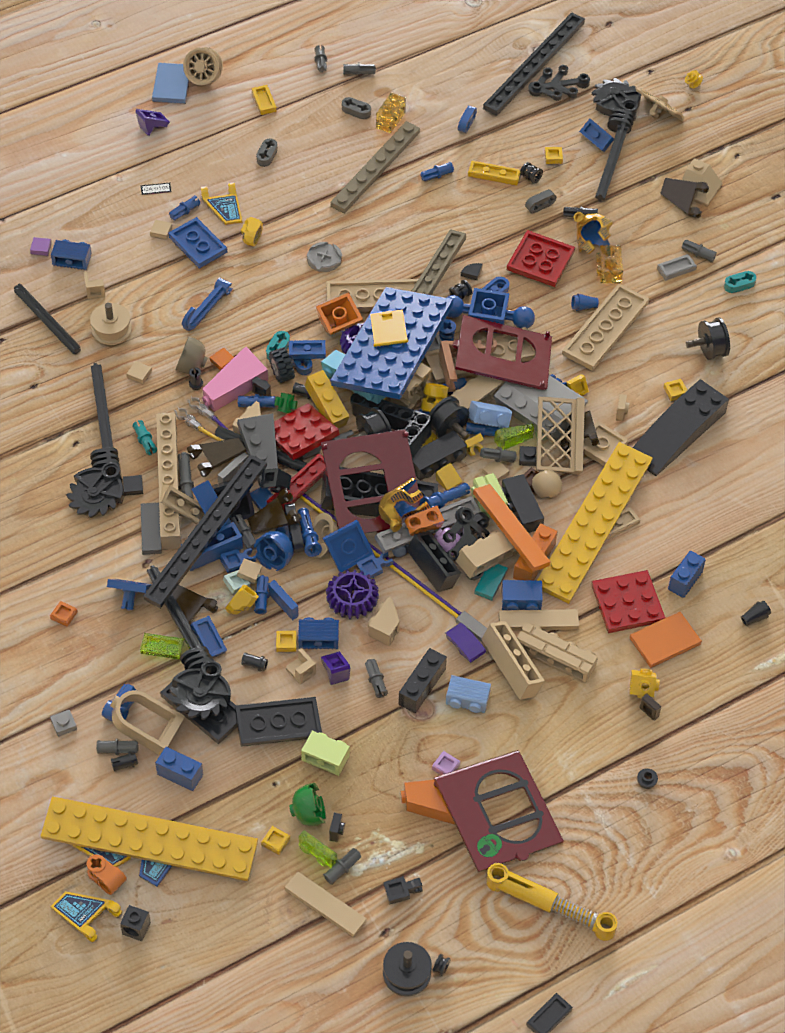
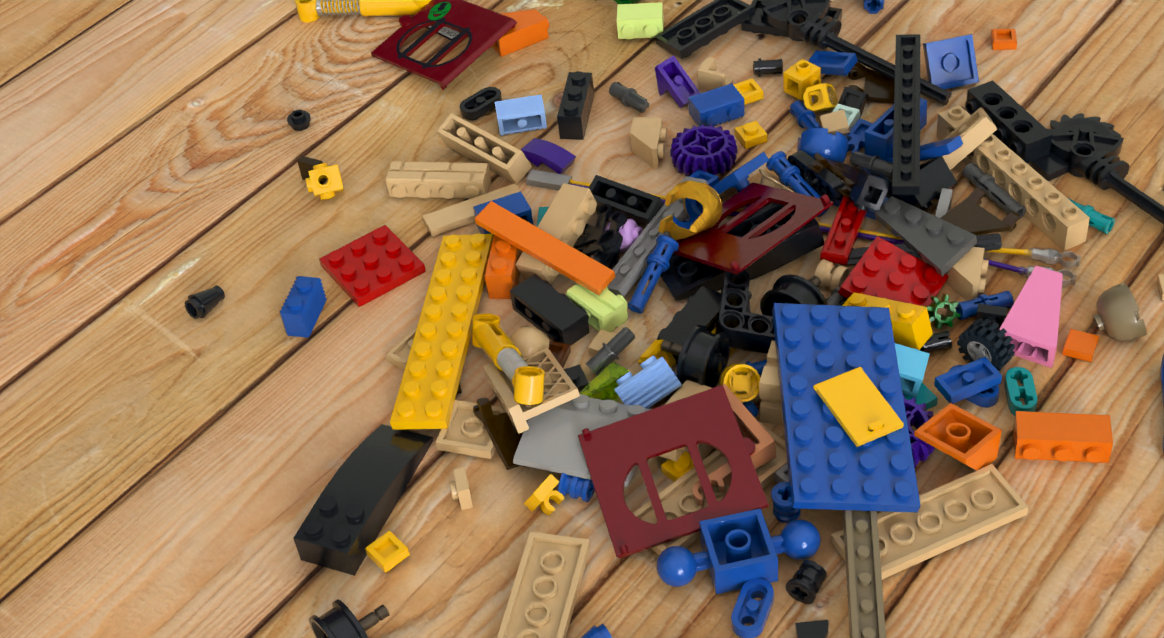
camera: 165 degrees right, 10 degrees down
clear neon green plate [140,633,184,660] -> none
black pin [189,368,203,390] -> none
blue tile [268,580,299,620] -> none
light grey tile [307,242,342,272] -> none
orange leg [404,506,445,536] -> none
lavender tile [432,751,460,775] -> none
yellow slope [436,463,462,490] -> none
orange tile [630,611,702,668] -> none
none -> black plate [460,87,502,121]
none -> yellow piece [472,313,545,405]
none -> yellow plate [734,121,768,149]
none -> yellow brick [783,59,821,100]
none -> black tile [838,87,869,117]
none -> black brick [965,81,1053,163]
none -> orange brick [1013,411,1113,463]

